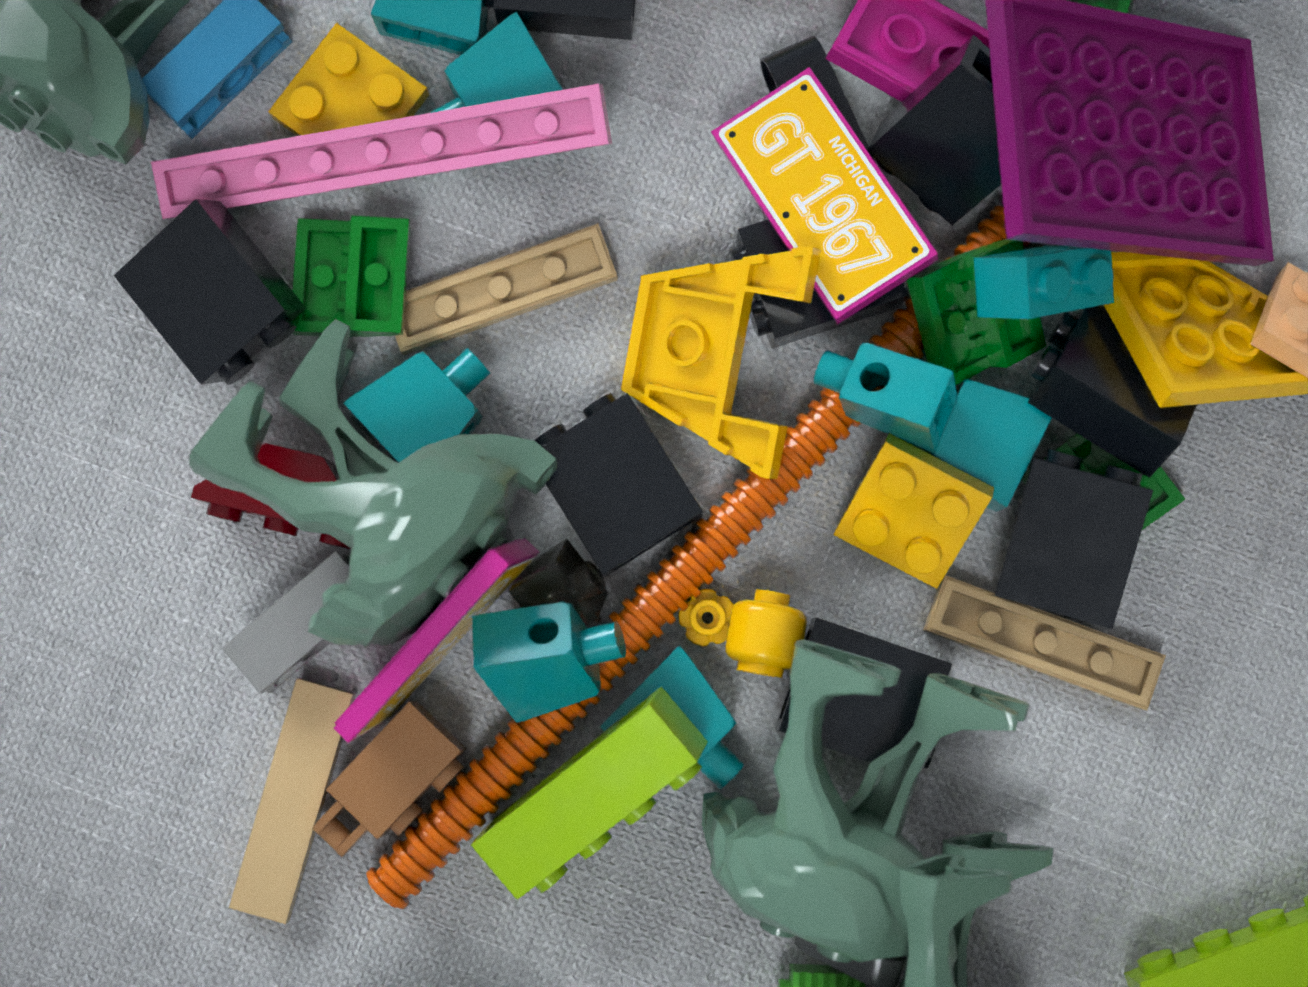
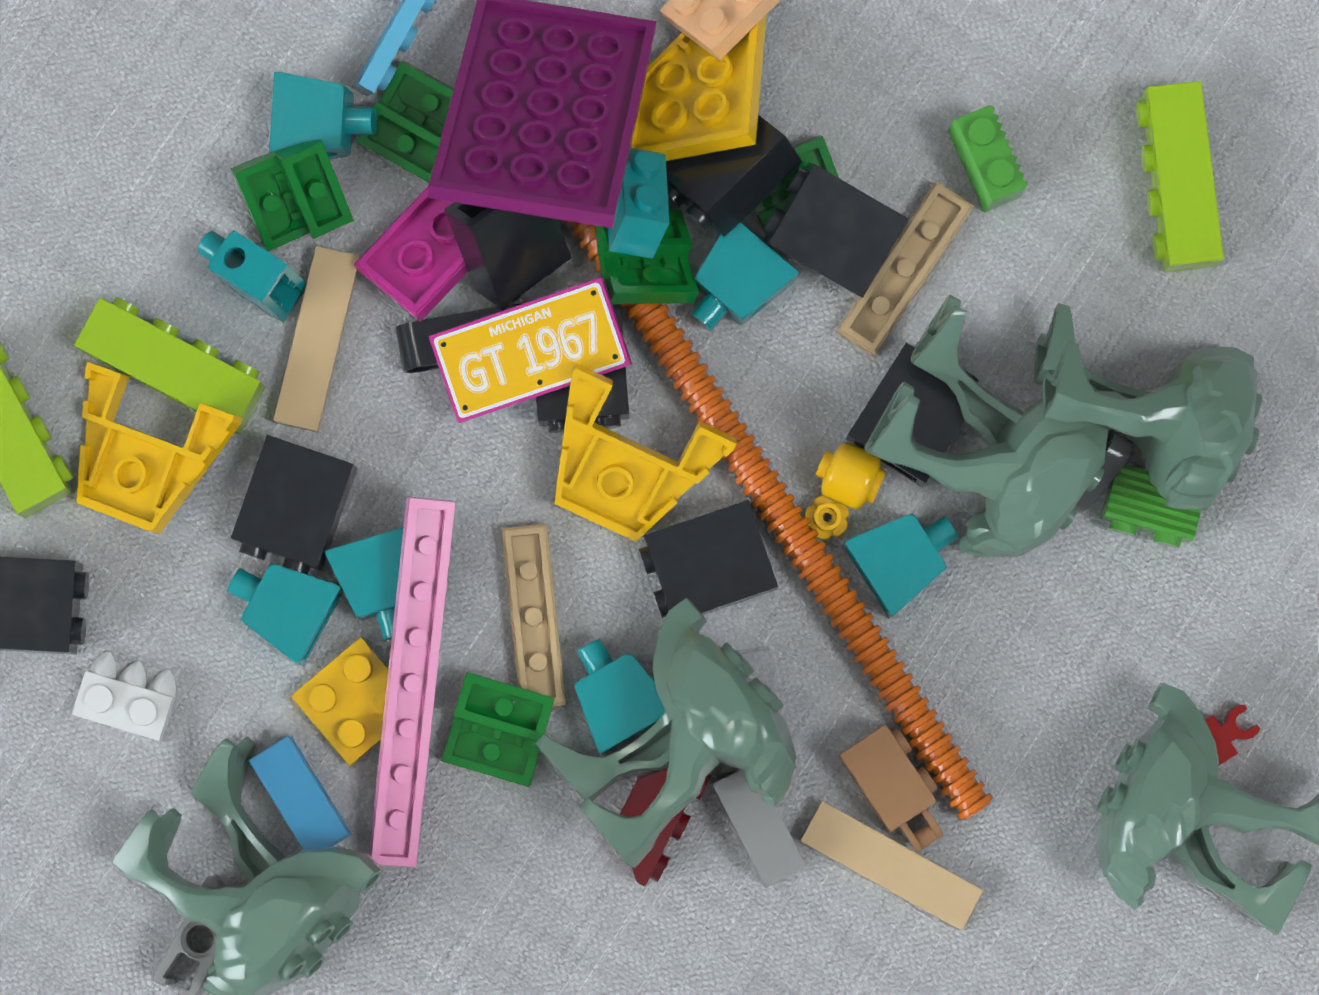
camera: 75 degrees left, 0 degrees up
black brick [113,199,307,385] -> none
dark pink tile [333,538,539,743] -> none
lime brick [471,686,708,900] -> none
teal torso [472,602,626,723] -> none
clear smoke brick [508,539,609,628] -> none
teal torso [814,343,958,453] -> none
yellow plate [833,433,994,589] -> none
none -> bright green brick [948,105,1028,212]

